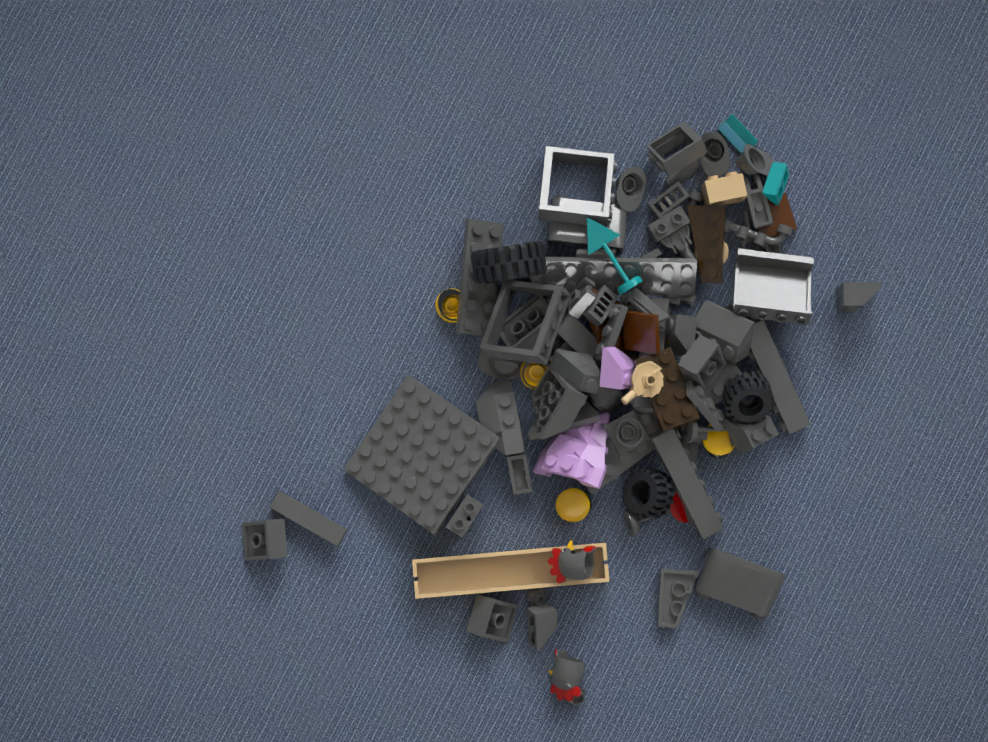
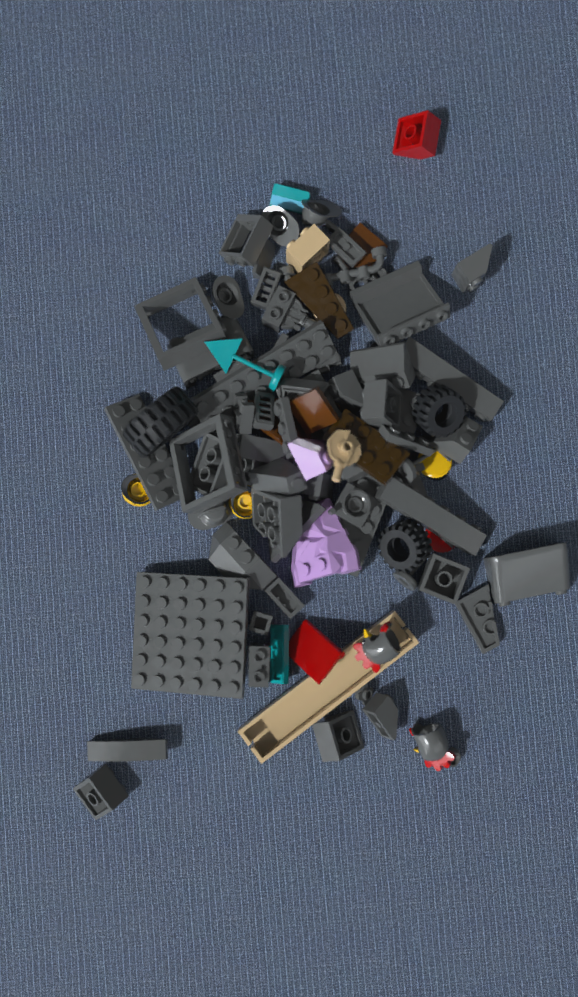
camera: 25 degrees left, 0 degrees up
yellow piece [556,488,592,522] -> none
teal slope [762,162,790,205] -> none
none -> dark grey brick [249,610,273,635]
none -> teal plate [270,624,289,685]
none -> red piece [289,619,345,685]
none -> red slope [392,110,441,160]
none -> dark grey brick [416,553,470,605]

